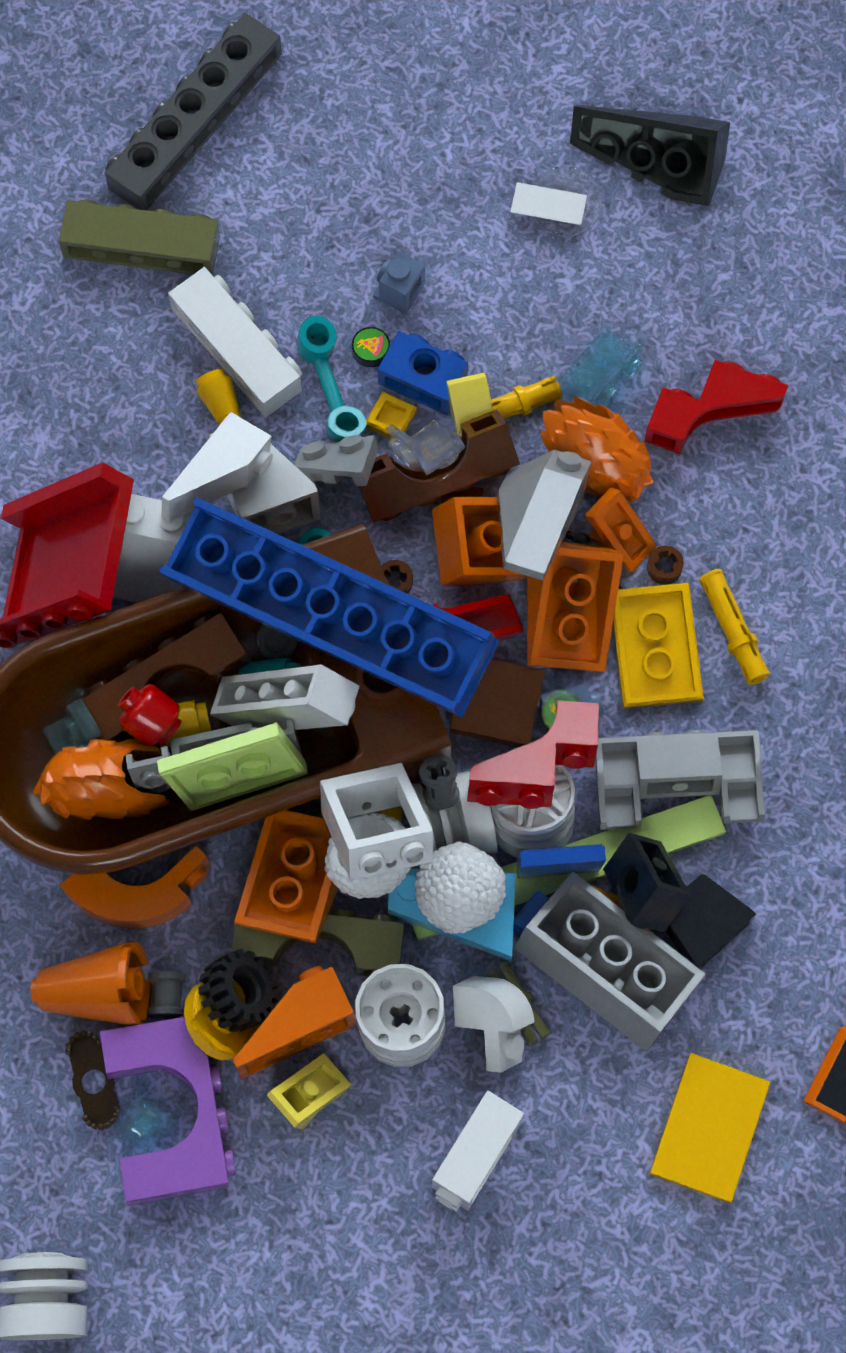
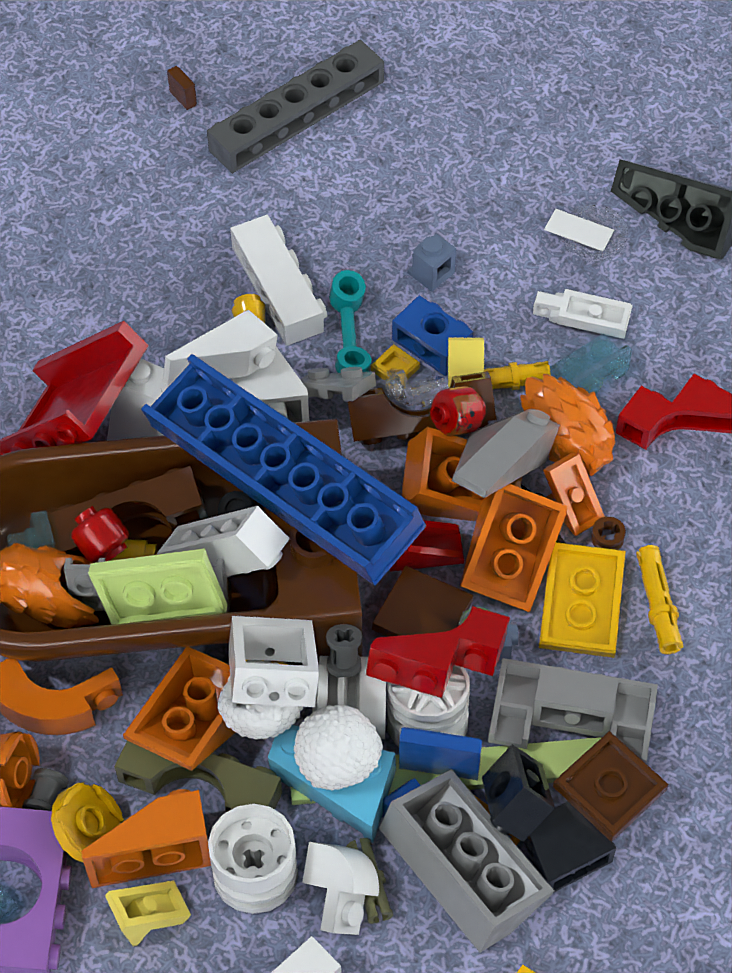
camera: 15 degrees right, 15 degrees down
olive brick [59,199,220,276] -> none
black tyre [198,949,279,1033] -> none
tile [352,327,390,367] -> none
none -> reddish brown tile [167,66,197,110]
none -> red head [430,386,486,436]
none -> white hinge [533,289,632,339]
none -> reddish brown tile [553,731,669,842]

